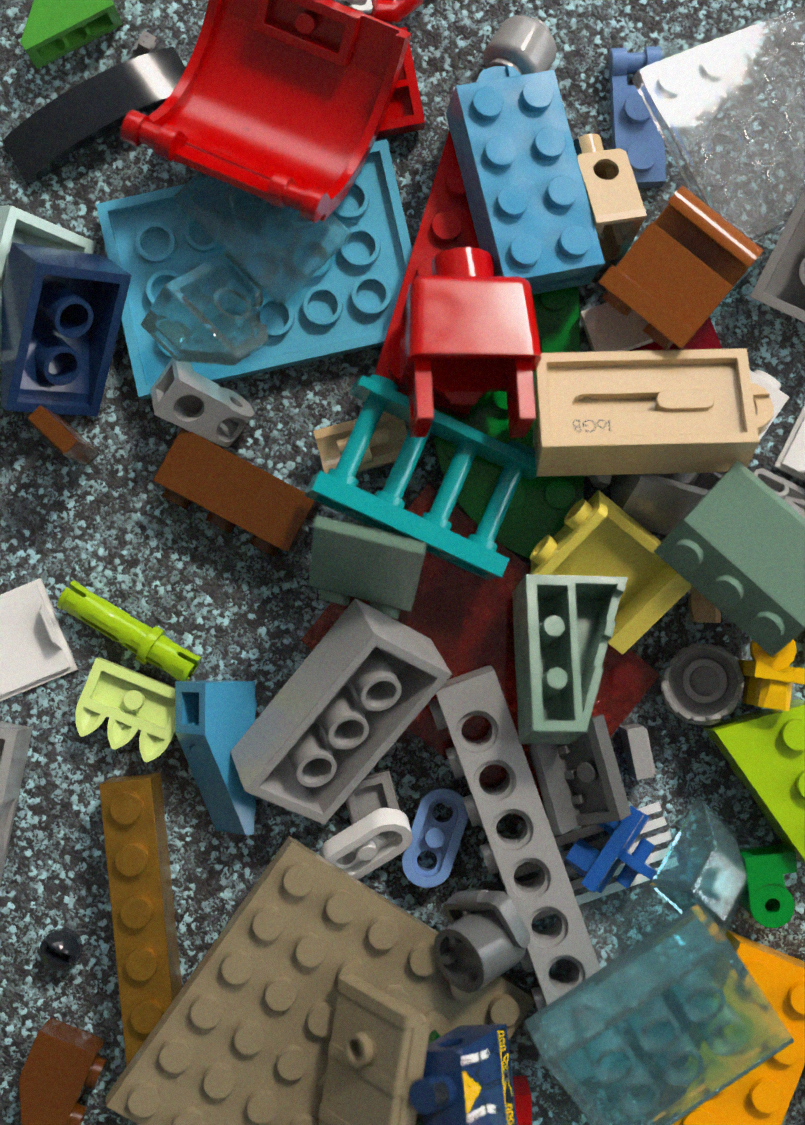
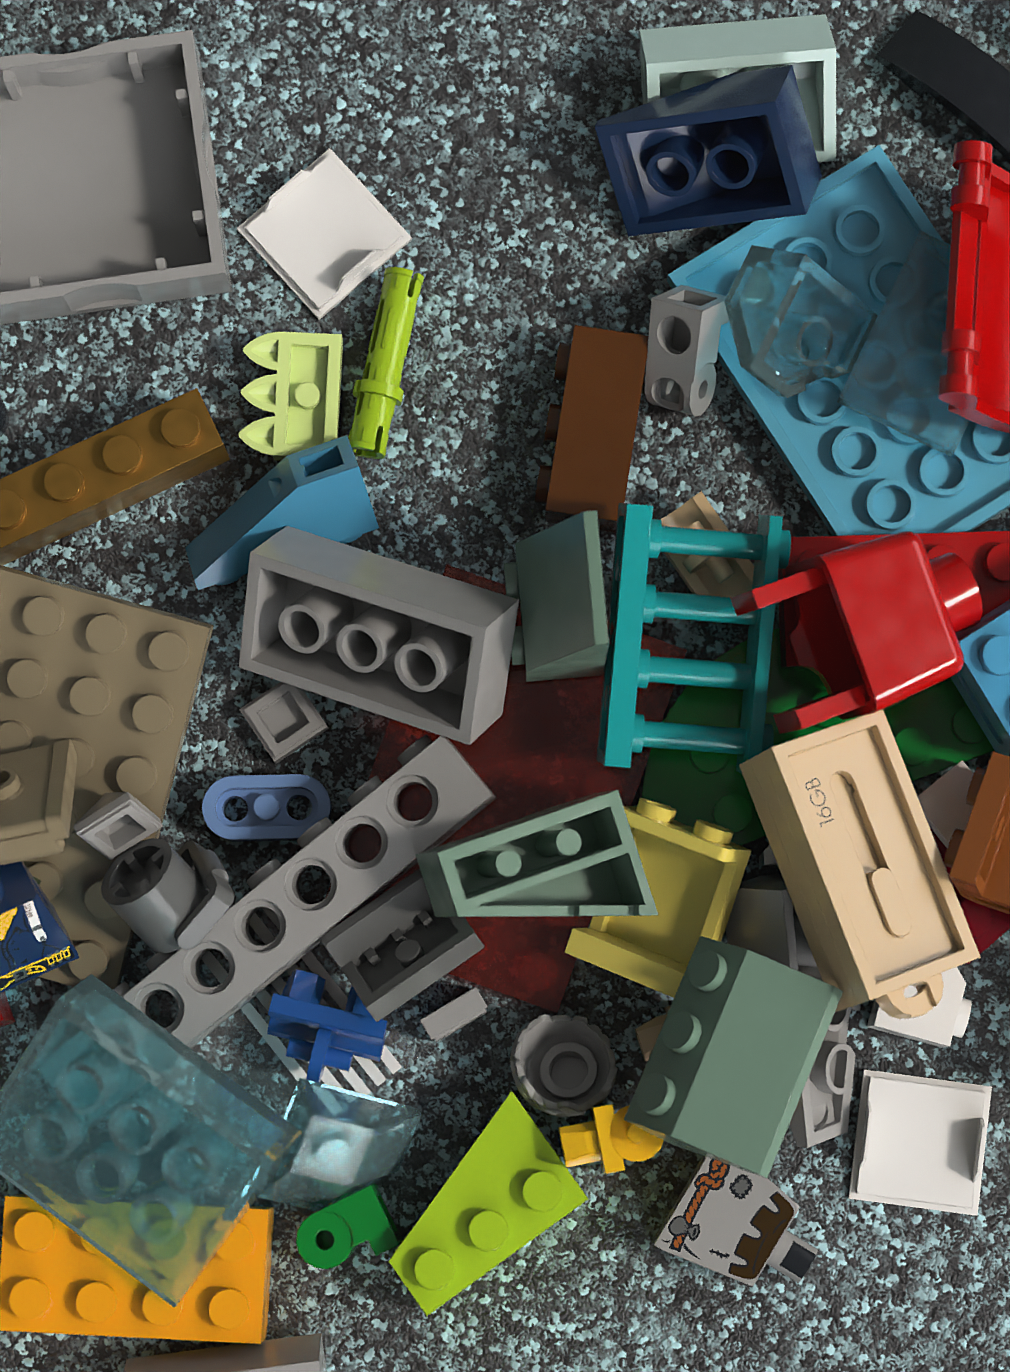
camera: 70 degrees right, 5 degrees down
reddish brown tile [28,405,99,465] -> none
white plate [319,808,413,880] -> none
none -> light grey slope [73,792,163,860]

